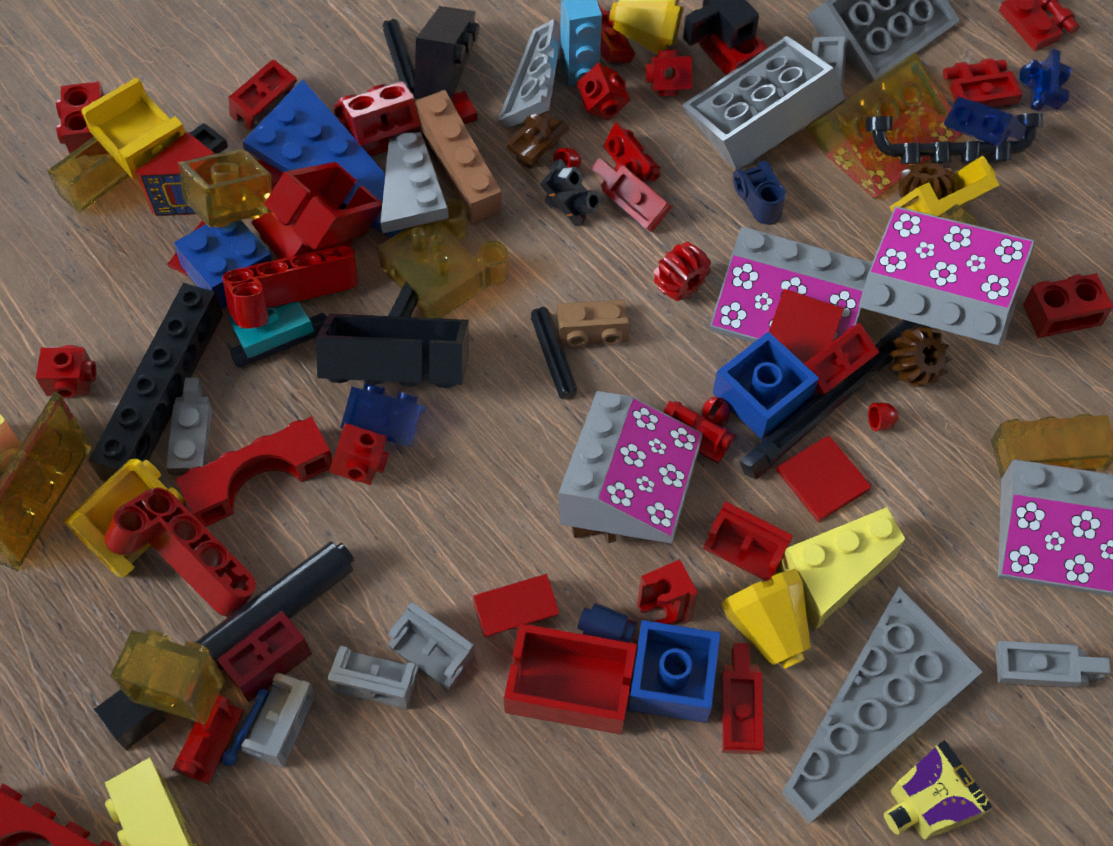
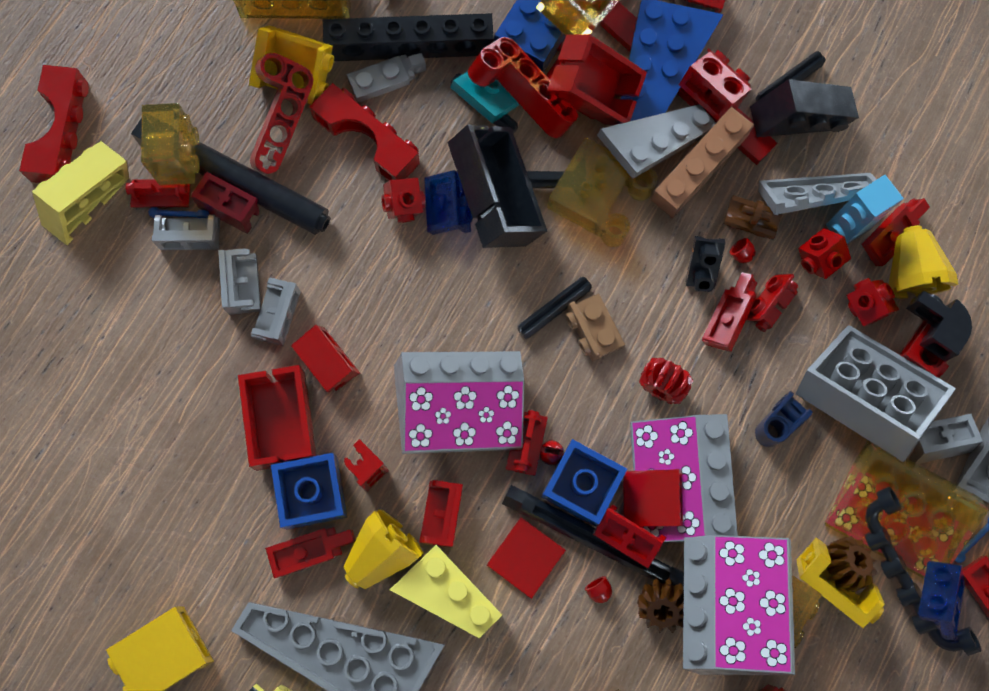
camera: 65 degrees right, 15 degrees up
dark blue brick [577,602,637,643] -> none

